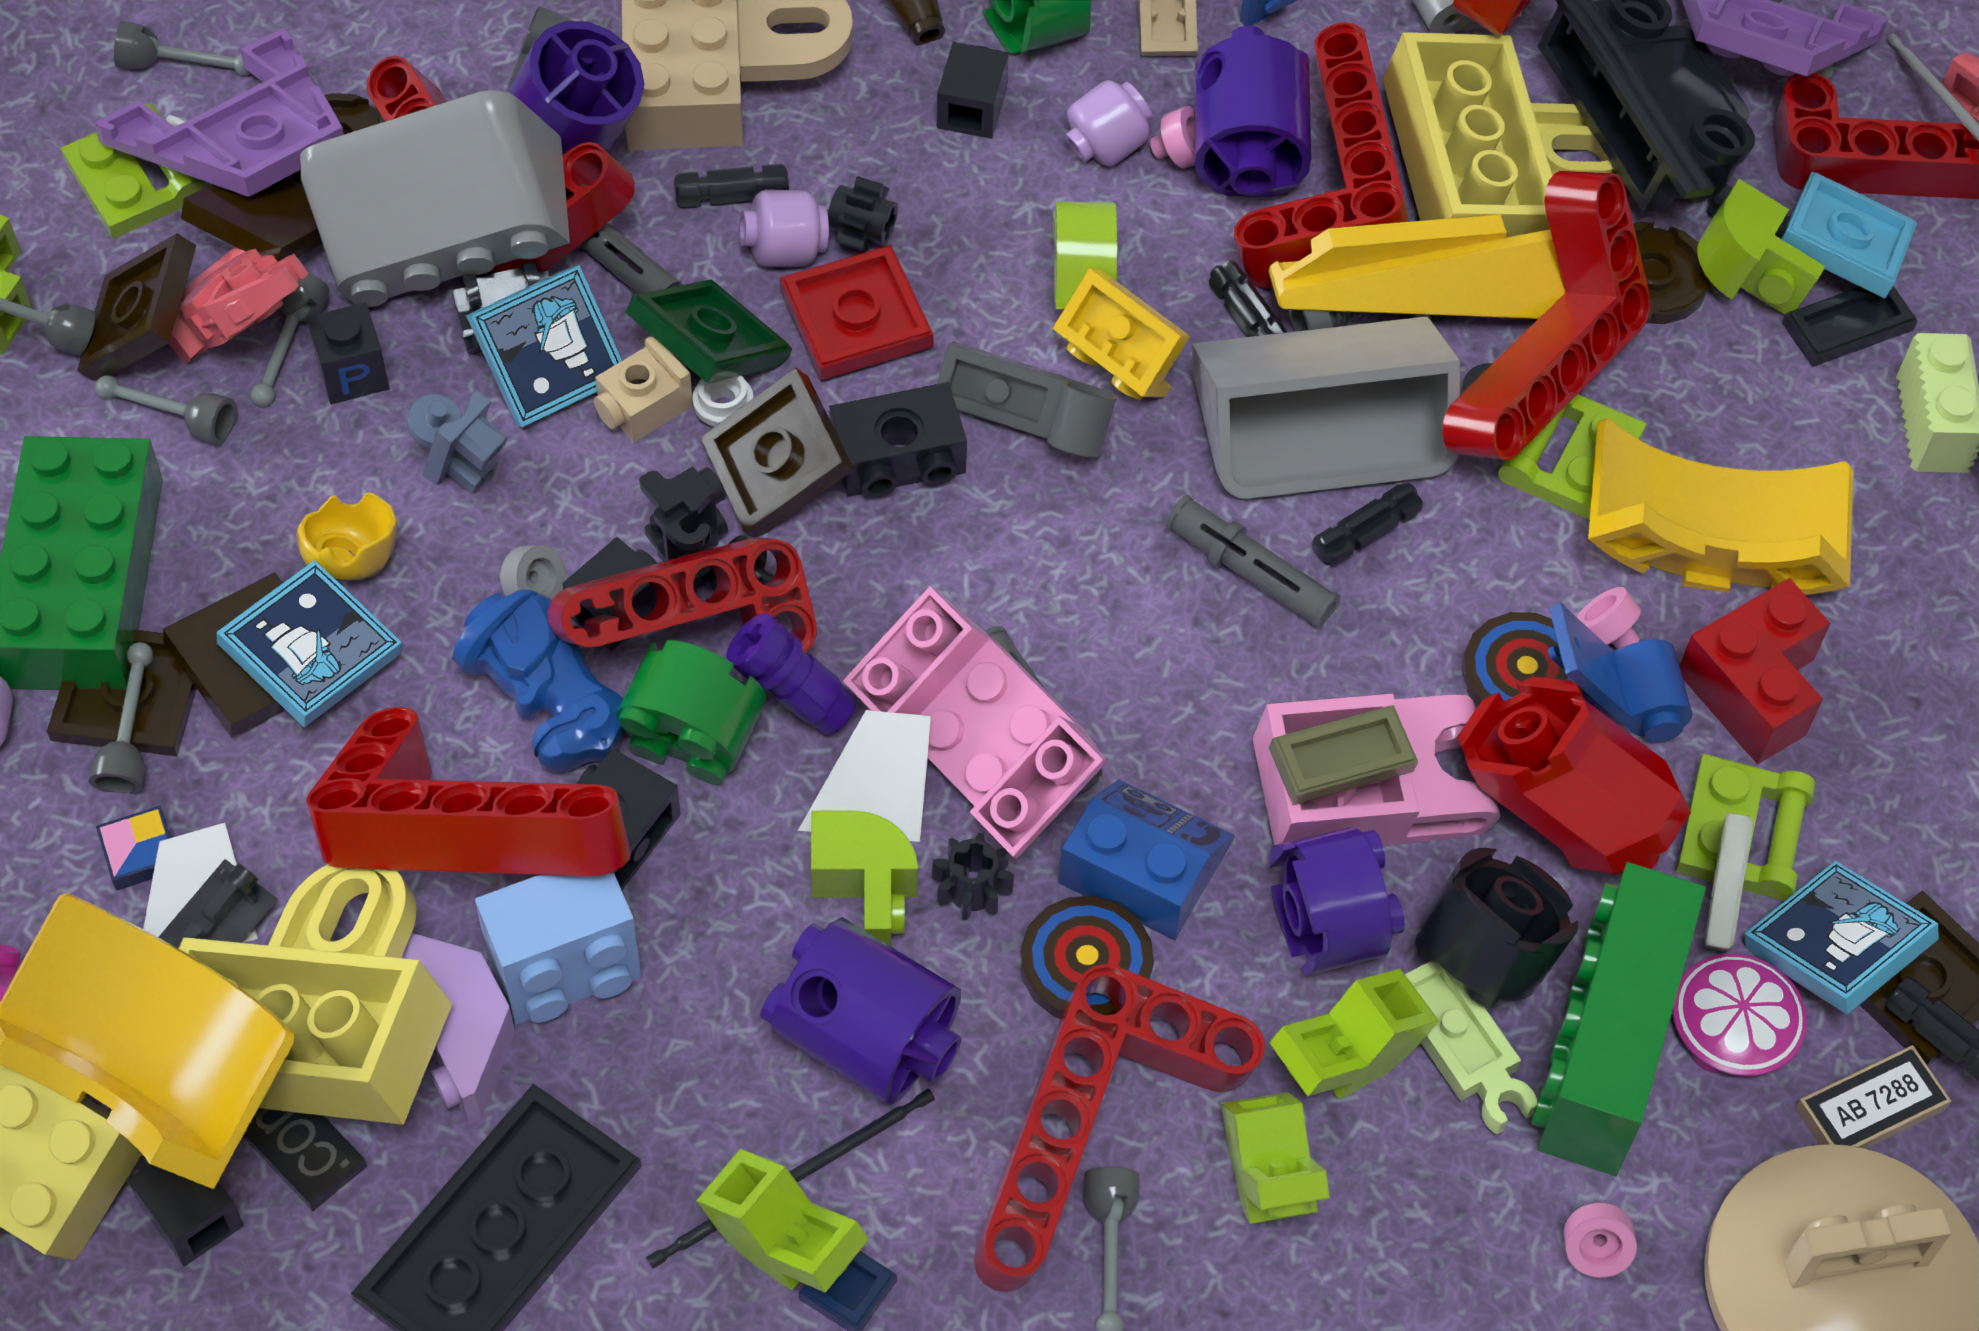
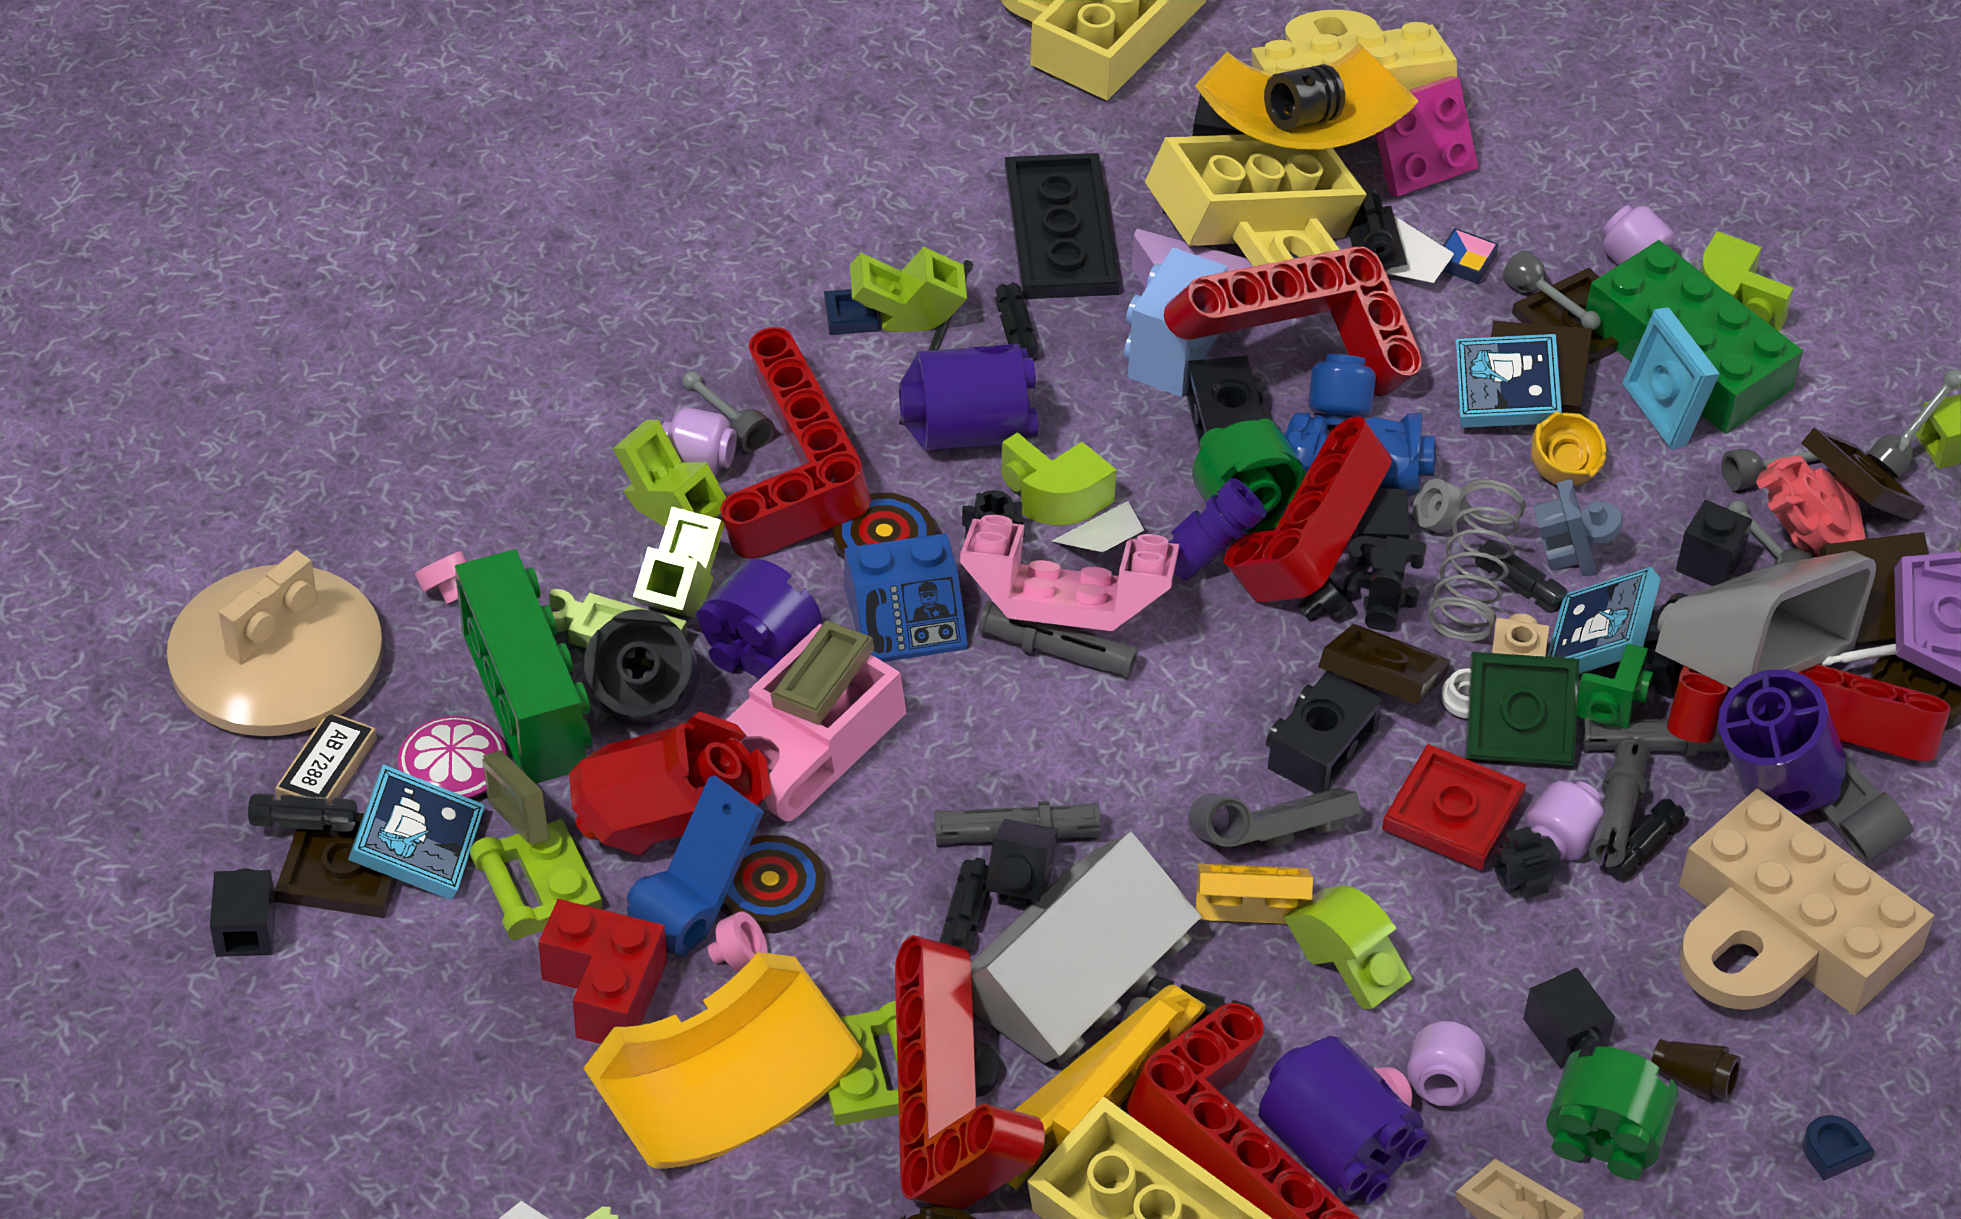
camera: 140 degrees right, 10 degrees down
none -> lavender head [662,408,737,476]
none -> black brick [985,819,1058,904]
none -> black axle [995,282,1039,361]
none -> black piece [1264,64,1345,130]
none -> blue head [1308,354,1376,426]
none -> light grey piece [1427,479,1526,642]
none -> black axle [1475,540,1568,613]
none -> green bracket [1577,643,1654,729]
none -> dark grey pin [1589,739,1650,867]
none -> medium azure tile [1622,307,1720,450]

